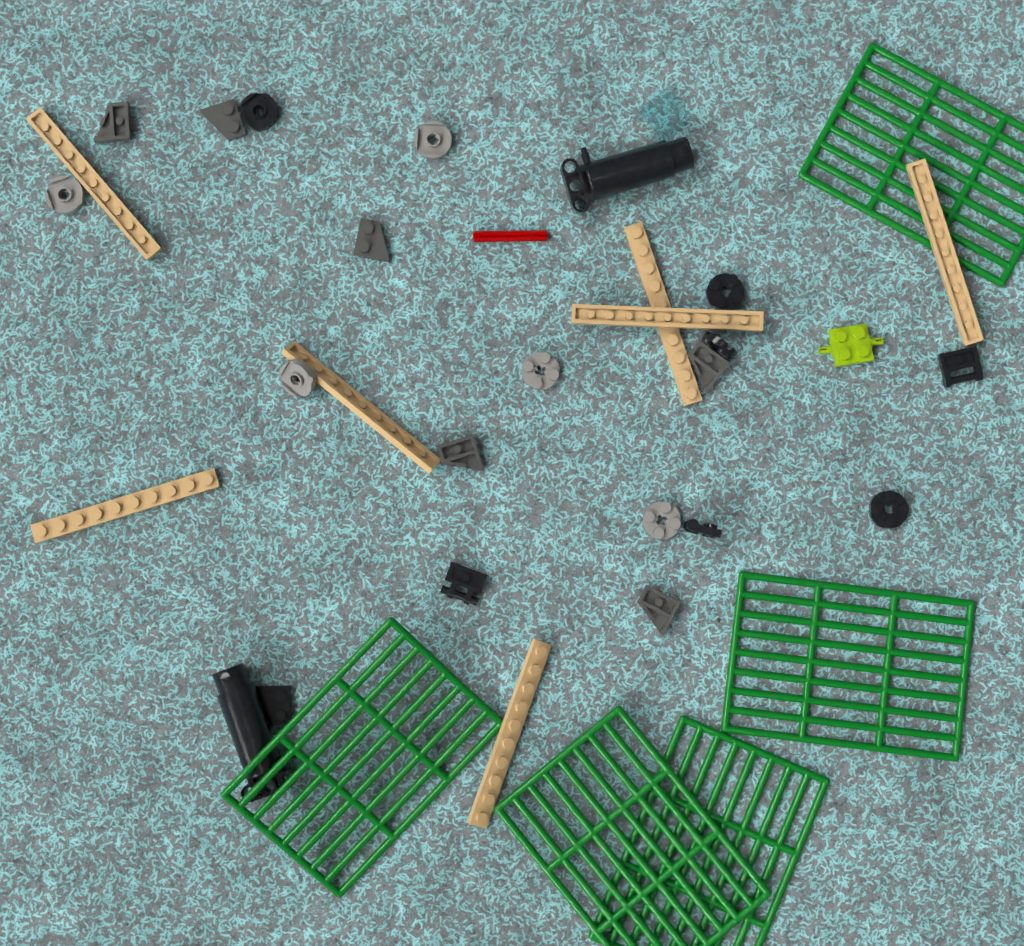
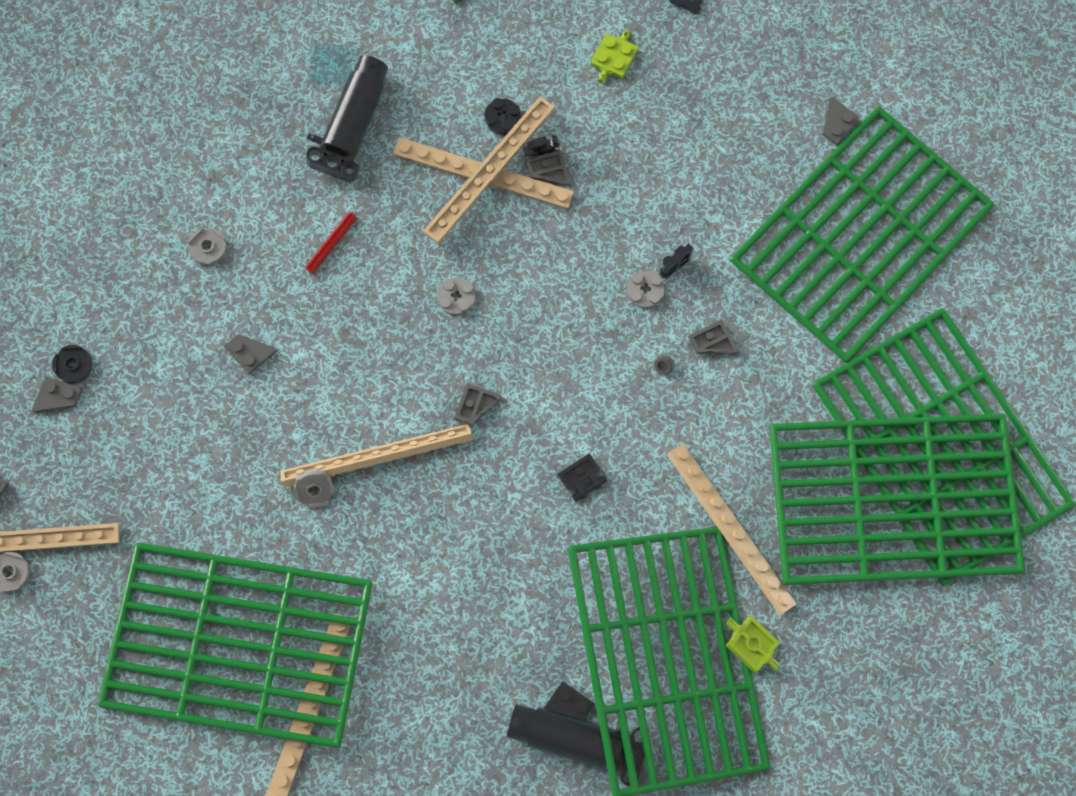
camera: 55 degrees left, 10 degrees down
black plate [869,490,909,529] -> none
none -> green bar [98,542,373,748]
none -> dark grey tile [654,355,674,375]
none -> lime plate [725,616,780,673]
none -> dark grey wing [822,97,860,145]

